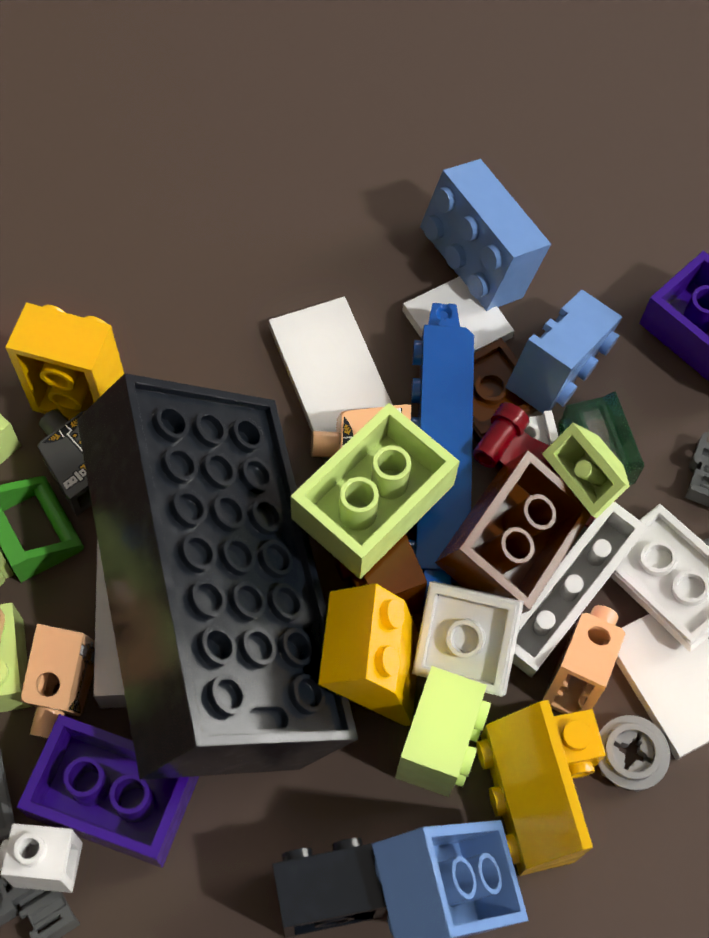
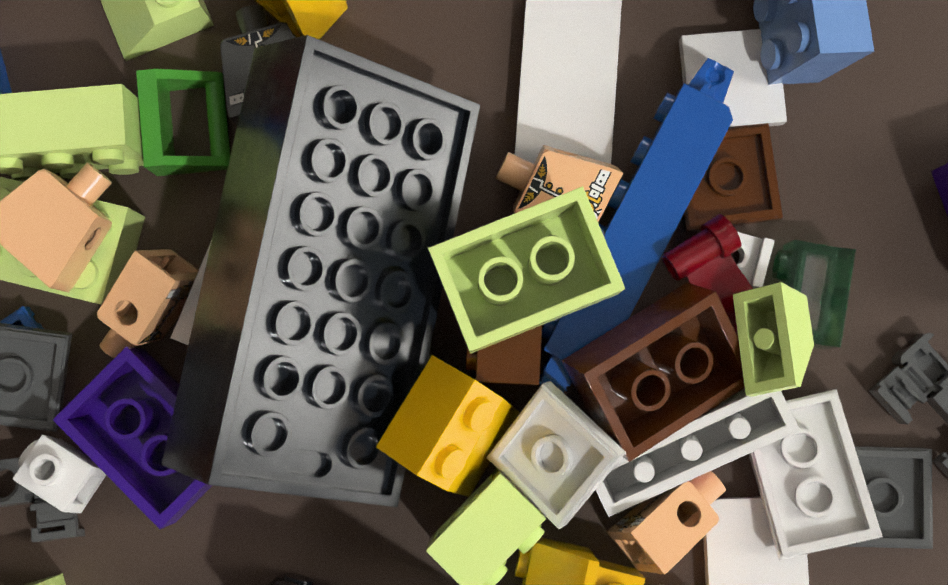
camera: 30 degrees right, 20 degrees up
medium blue wedge [506,290,622,413] -> none

